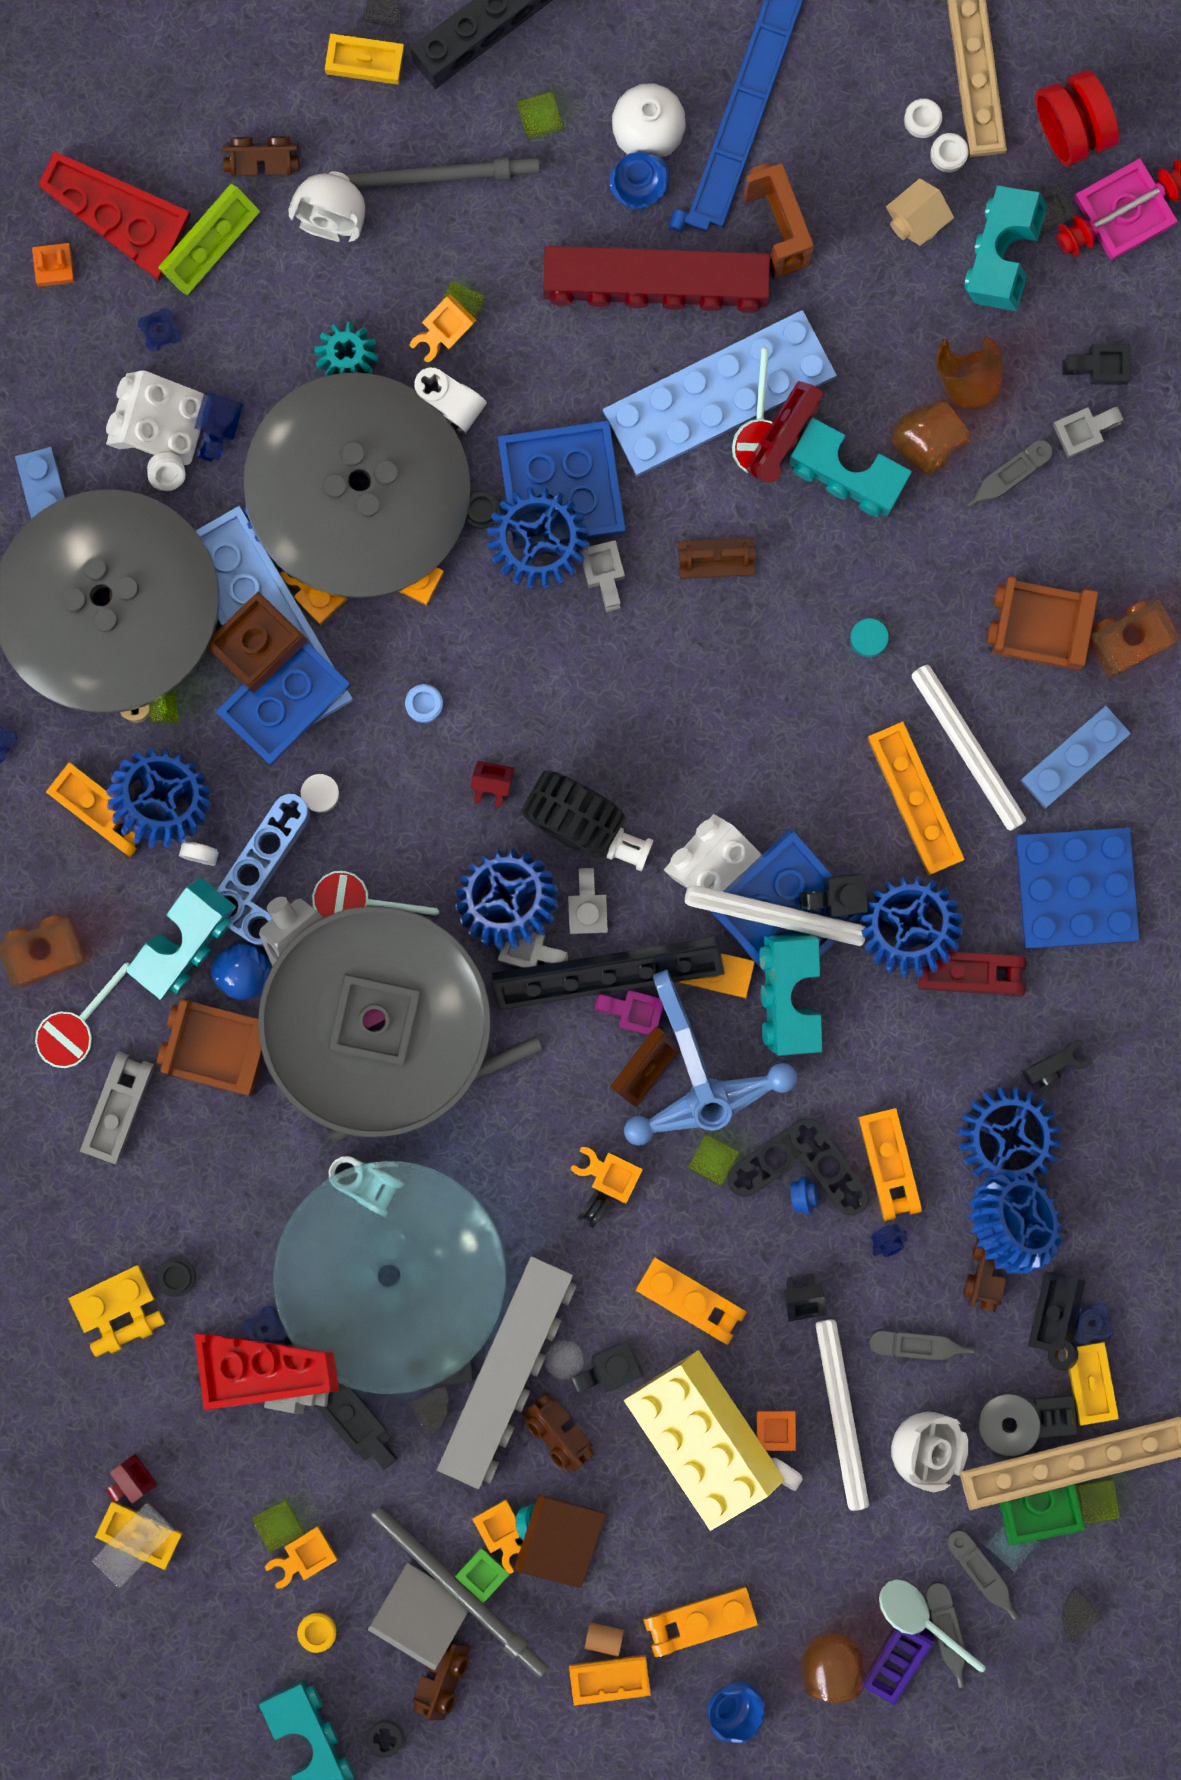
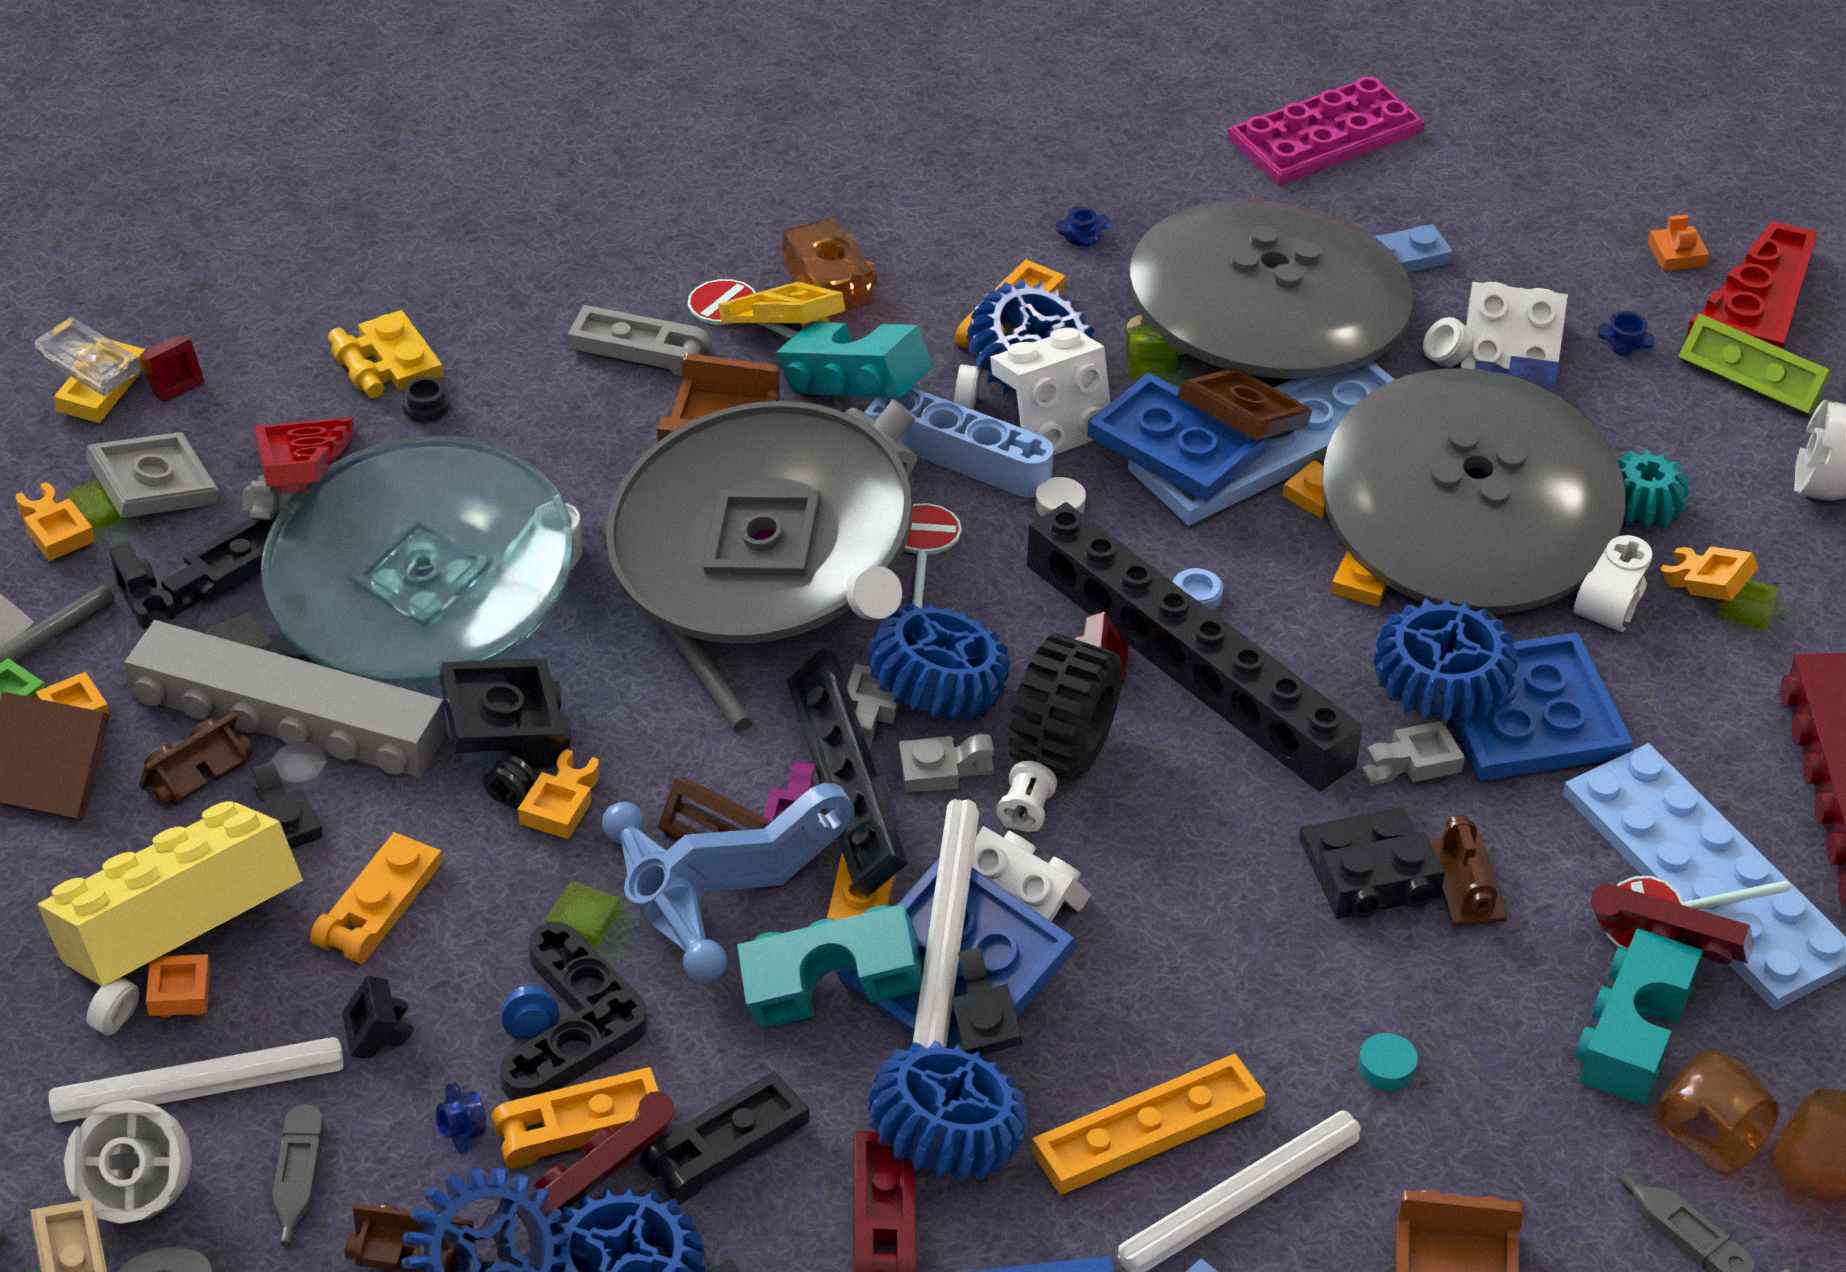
camera: 85 degrees right, 40 degrees down
none -> light grey tile [86,432,219,518]
none -> black plate [109,542,176,629]
none -> black plate [439,658,571,765]
none -> dark red plate [534,1091,674,1213]
none -> black plate [640,1071,809,1205]
none -> yellow wing [718,282,845,327]
none -> white tile [846,566,902,620]
none -> white bracket [990,328,1110,455]
none -> black brick [1027,502,1363,792]
none -> black plate [1299,807,1445,919]

